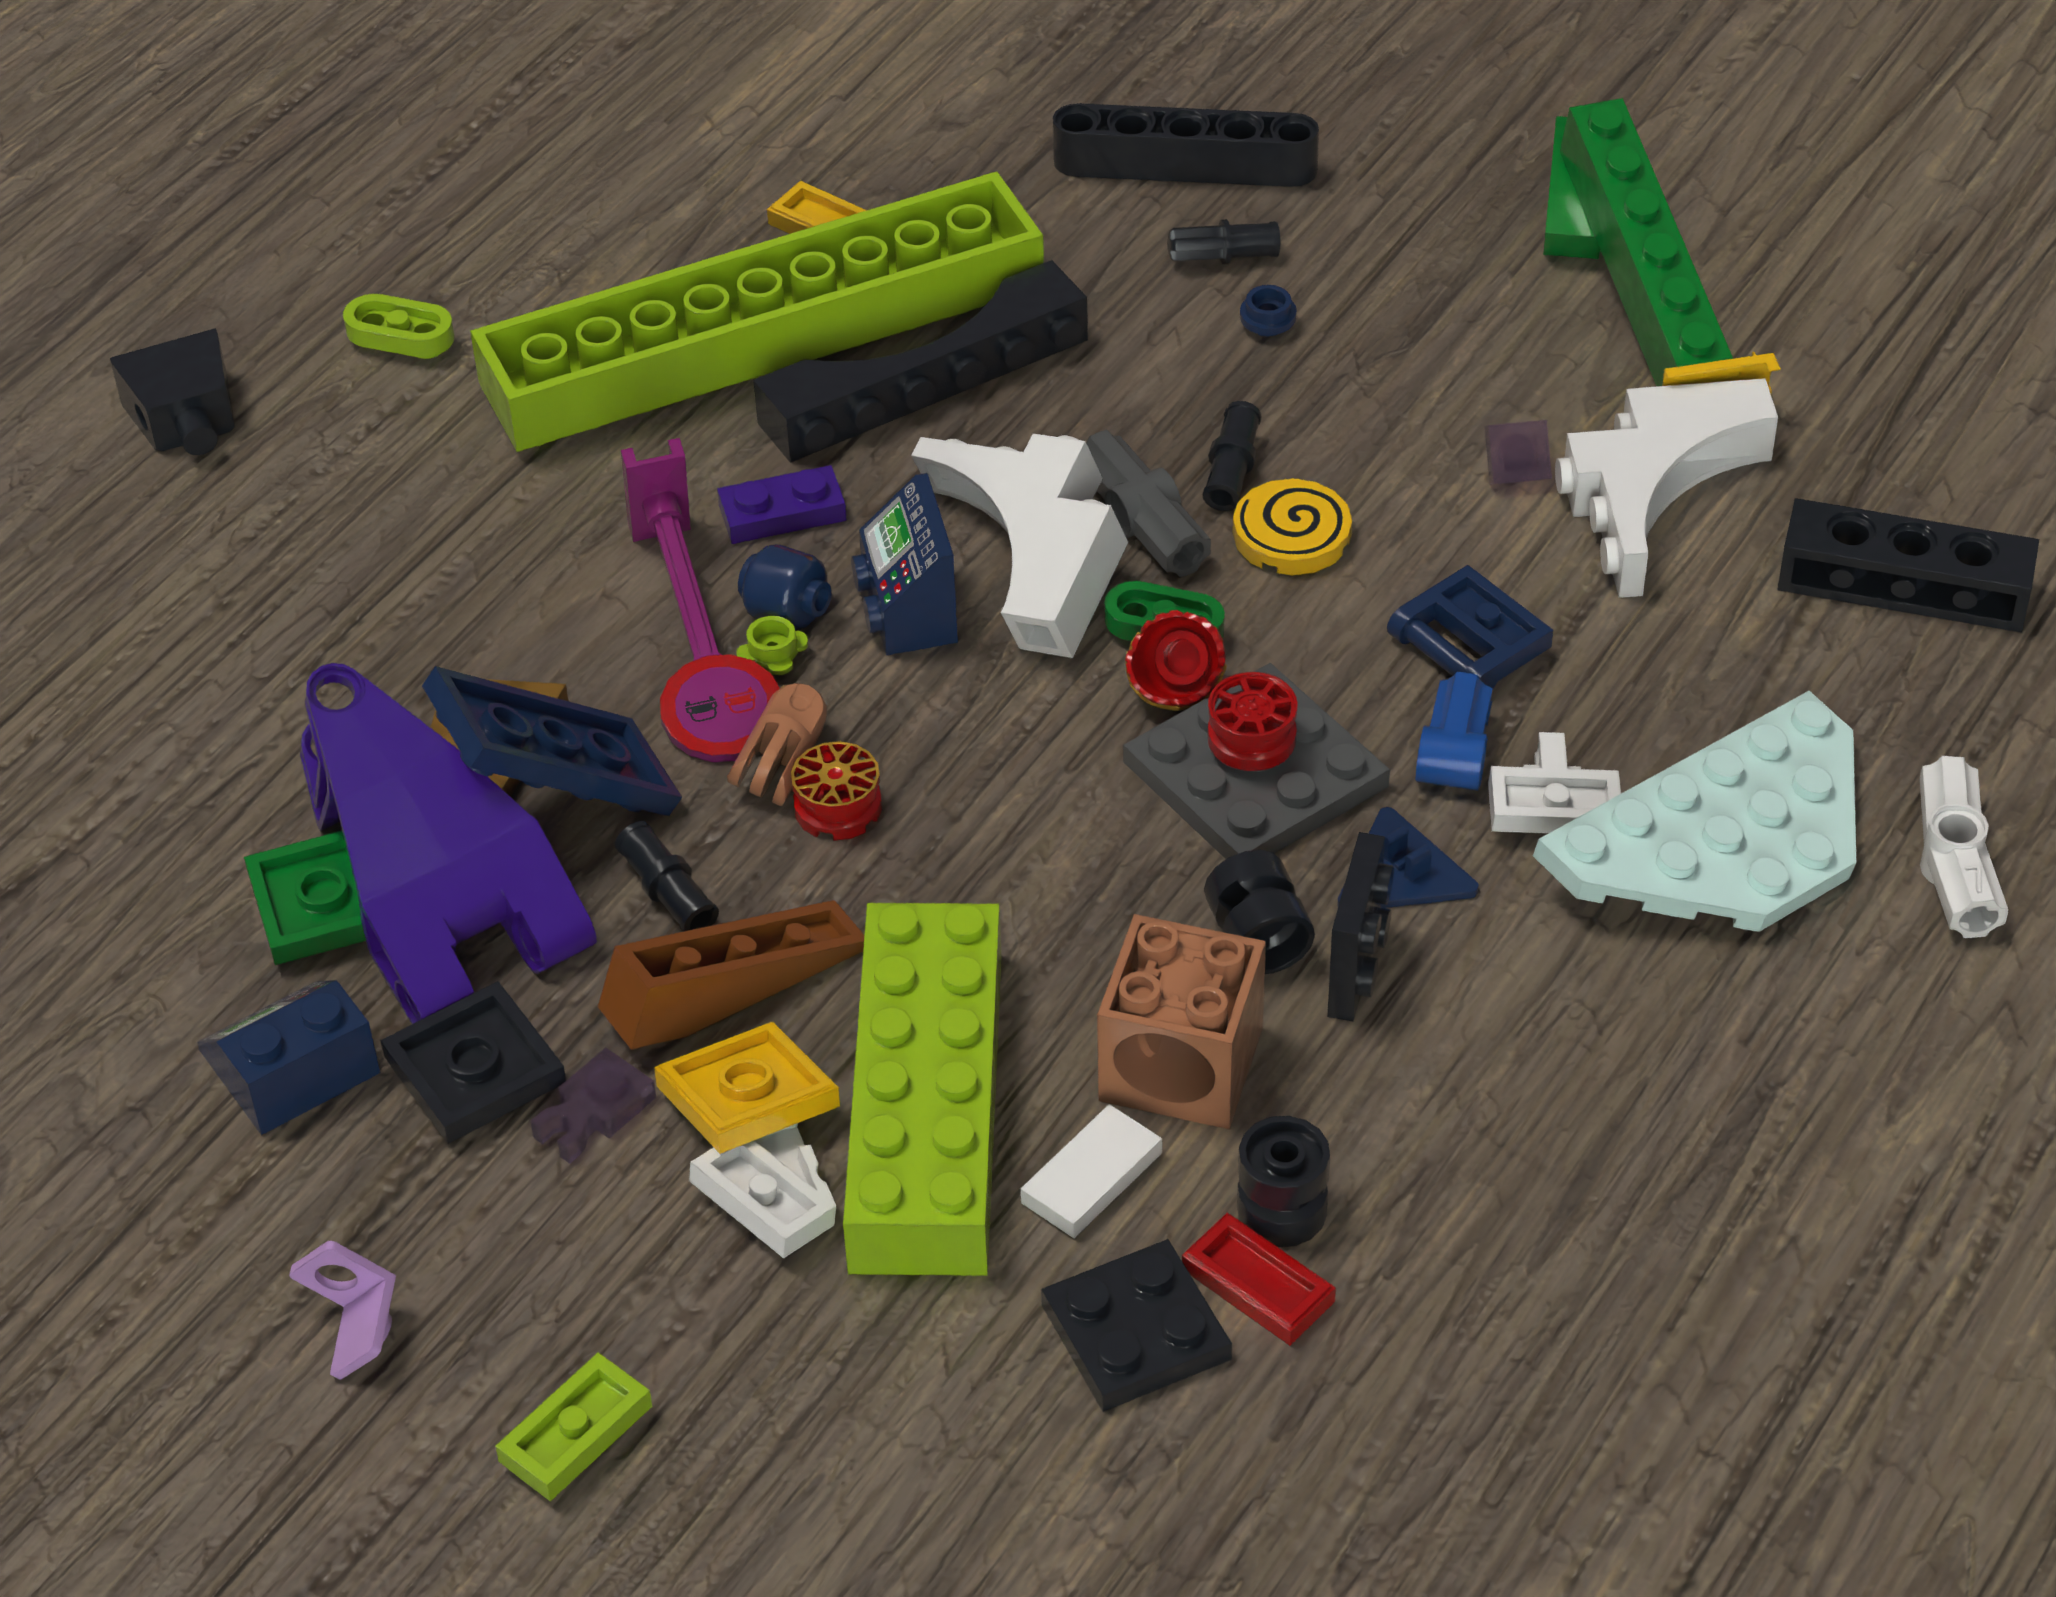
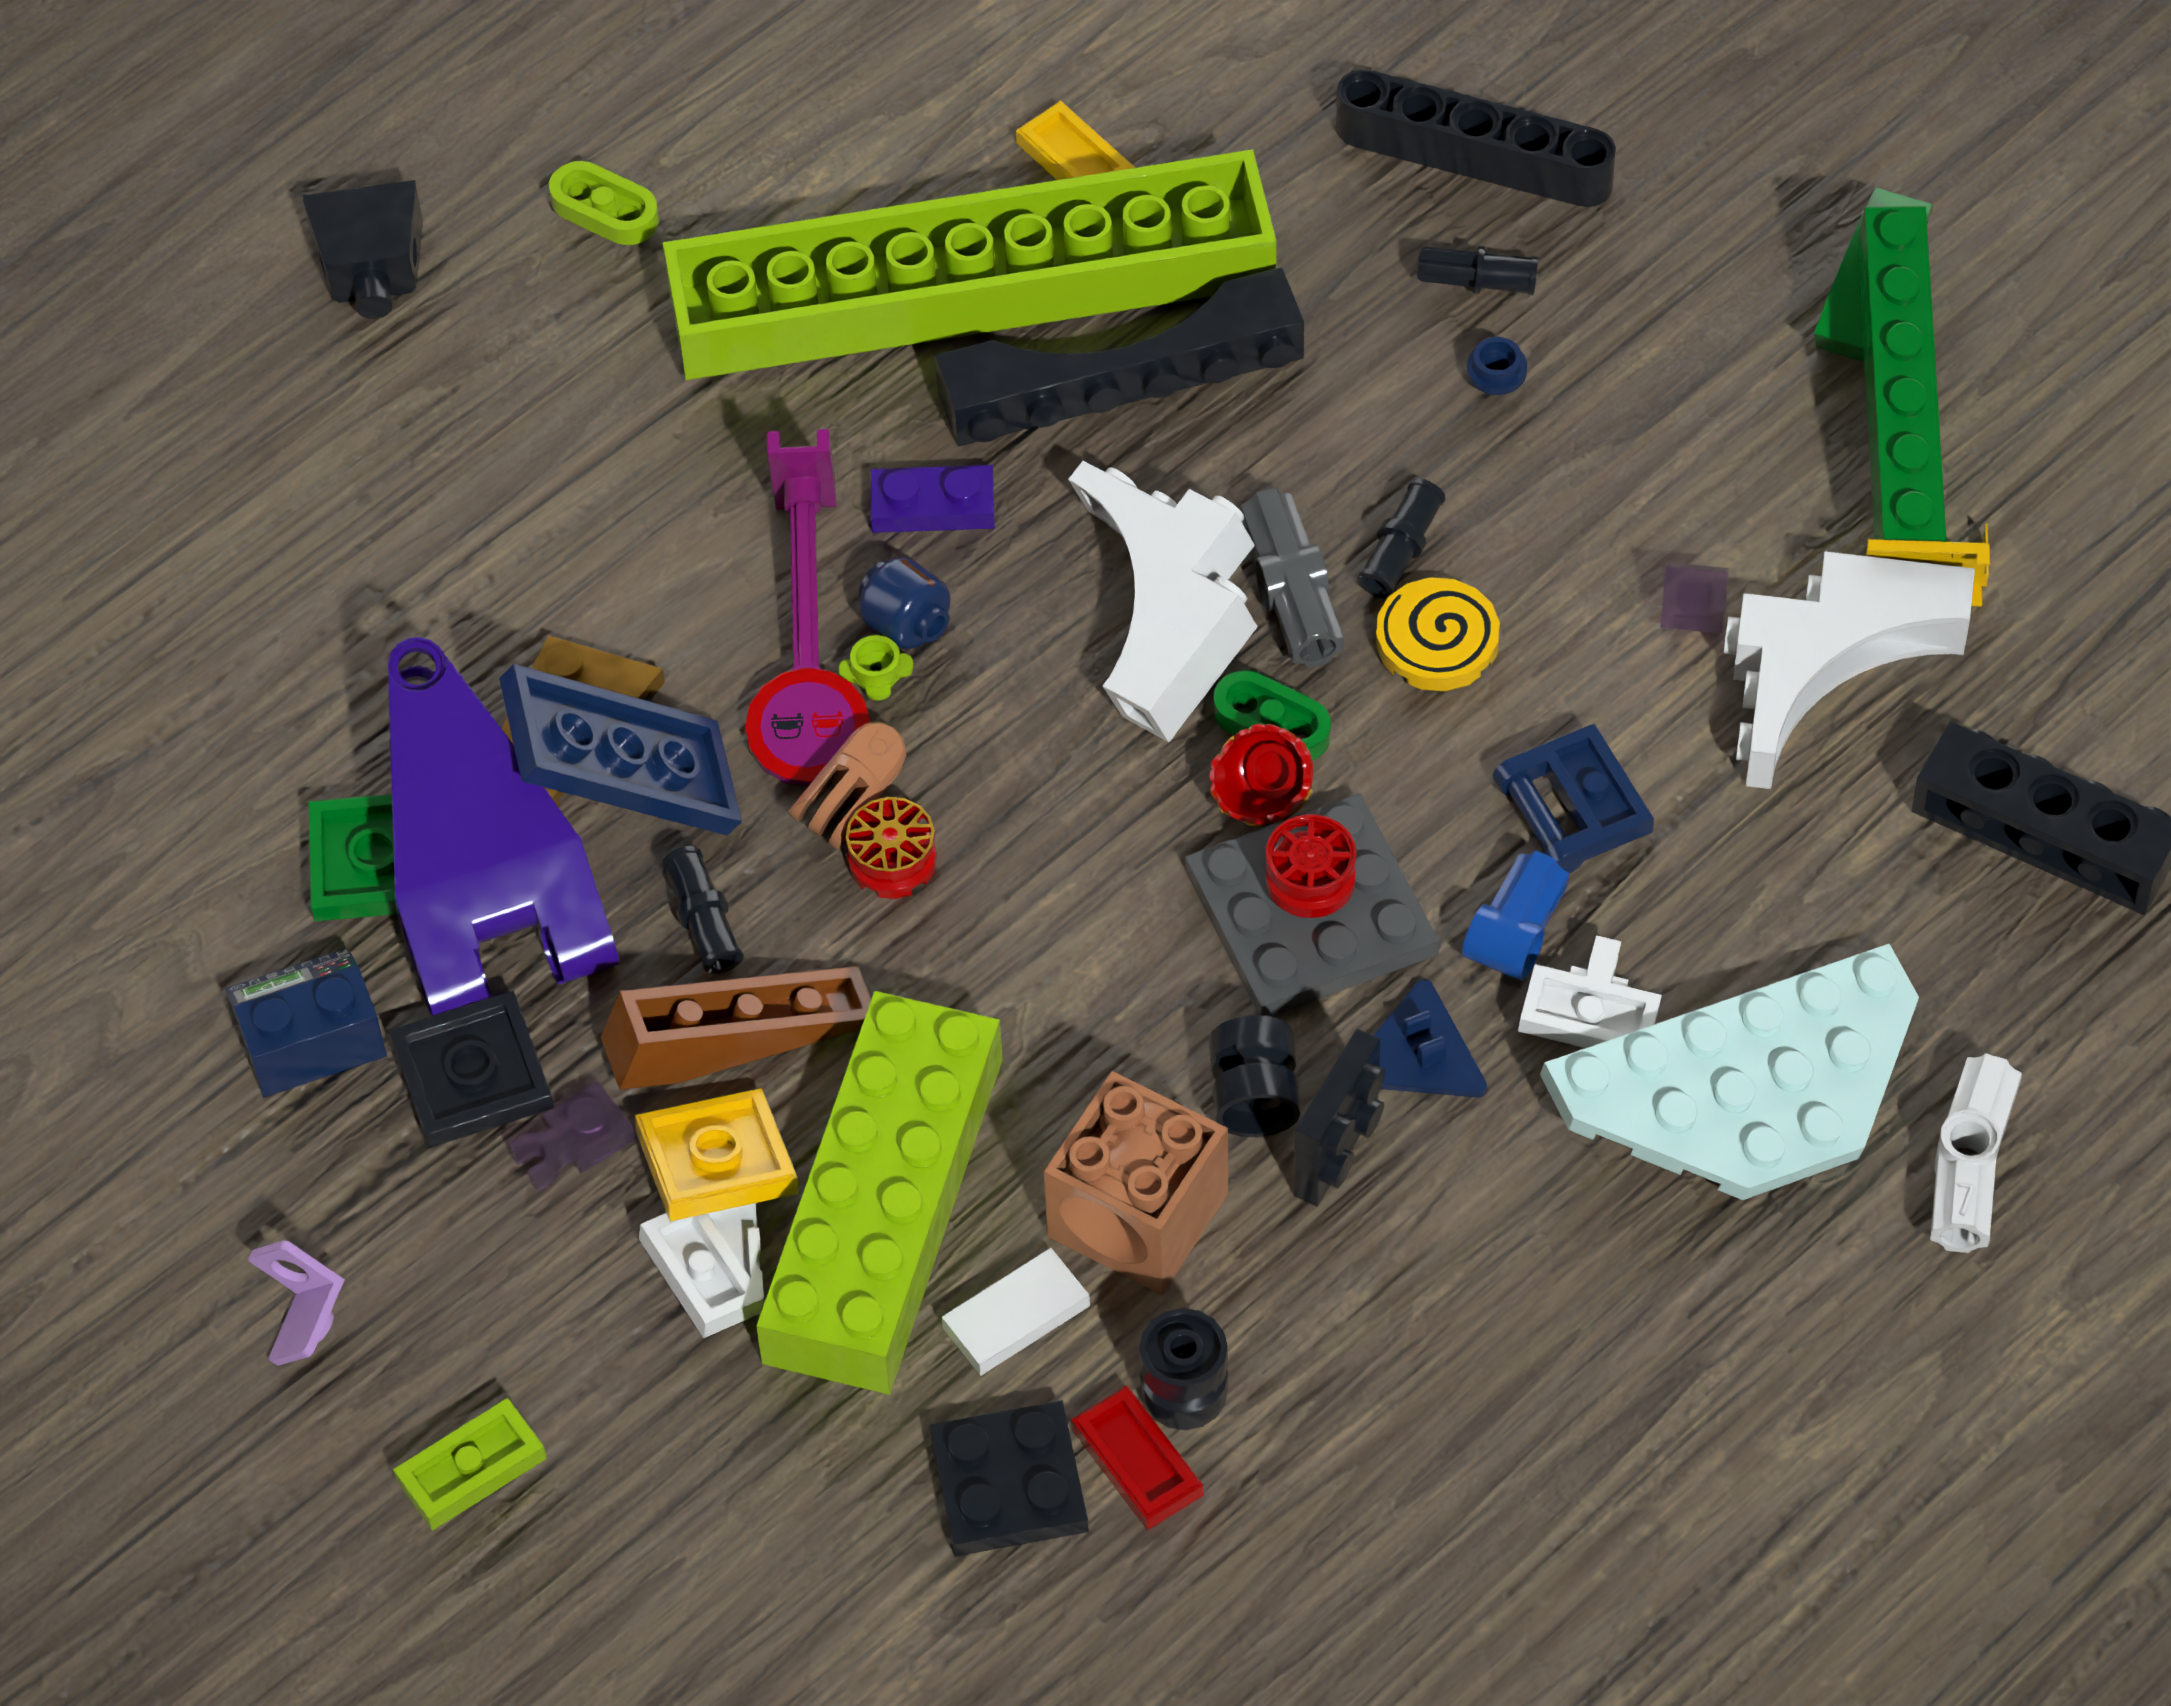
camera: 15 degrees right, 10 degrees up
dark blue slope [851,473,958,656] -> none

